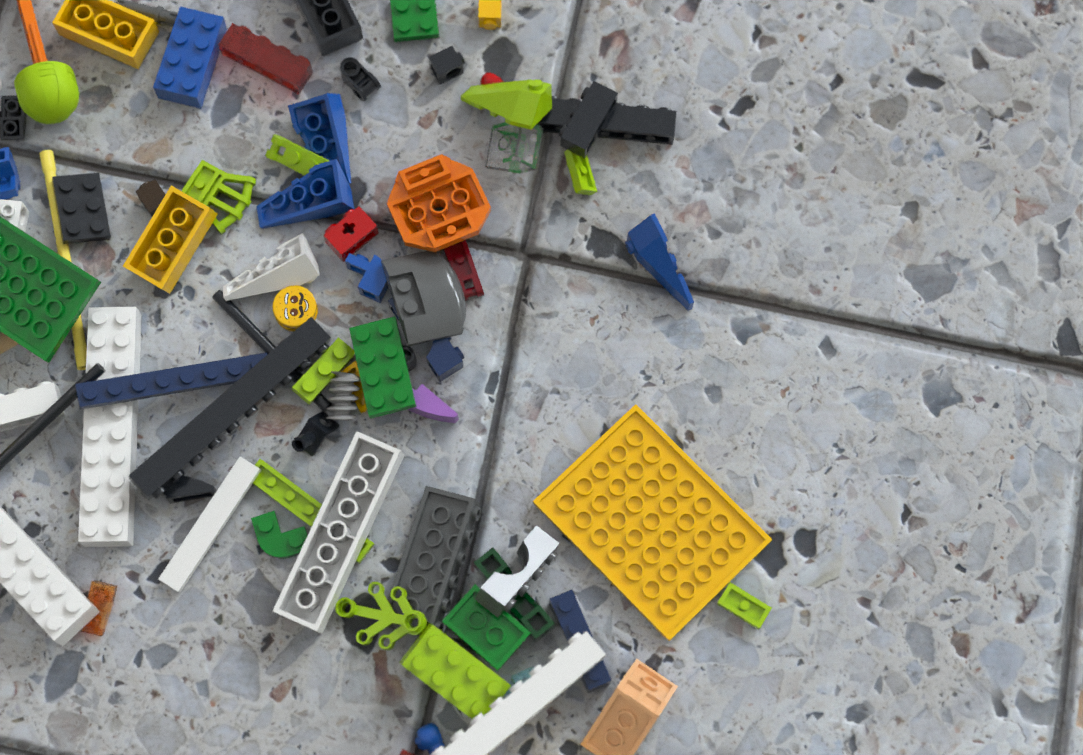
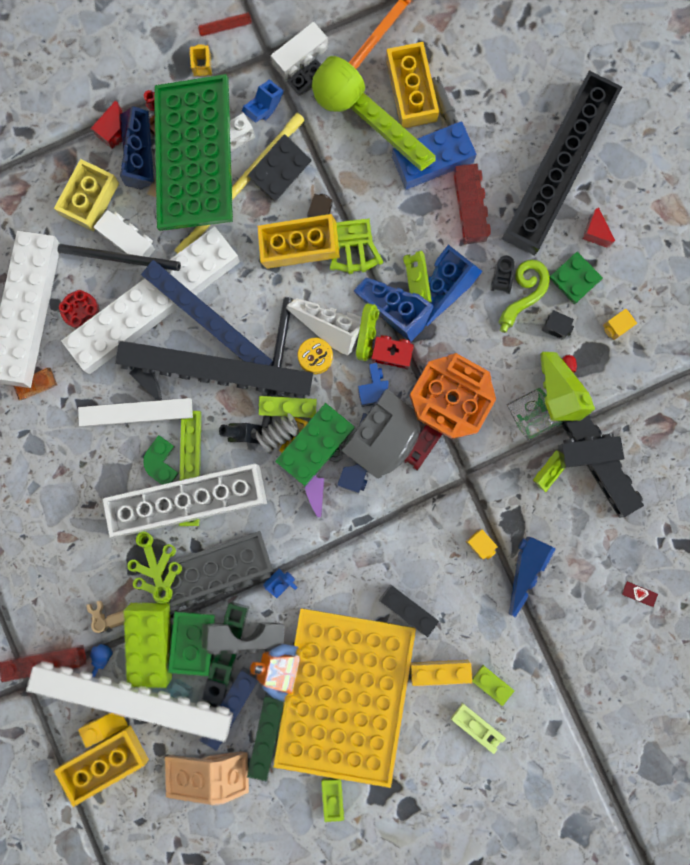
camera: 55 degrees right, 10 degrees up
none -> red tile [59,290,99,329]
none -> tan bar [87,601,124,633]
none -> black bracket [202,679,227,708]
none -> dark green arch [247,693,284,782]
none -> torso [250,644,311,709]
none -> blue bracket [263,569,298,598]
none -> lime plate [350,93,436,171]
none -> lime plate [356,303,379,361]
none -> black brick [379,584,440,637]
none -> yellow brick [410,659,472,686]
none -> yellowish green plate [451,703,506,754]
none -> yellow brick [465,529,498,560]
none -> lime plate [472,665,515,706]
none -> lime plant [498,260,550,333]
none -> dark red sticker [622,581,658,607]

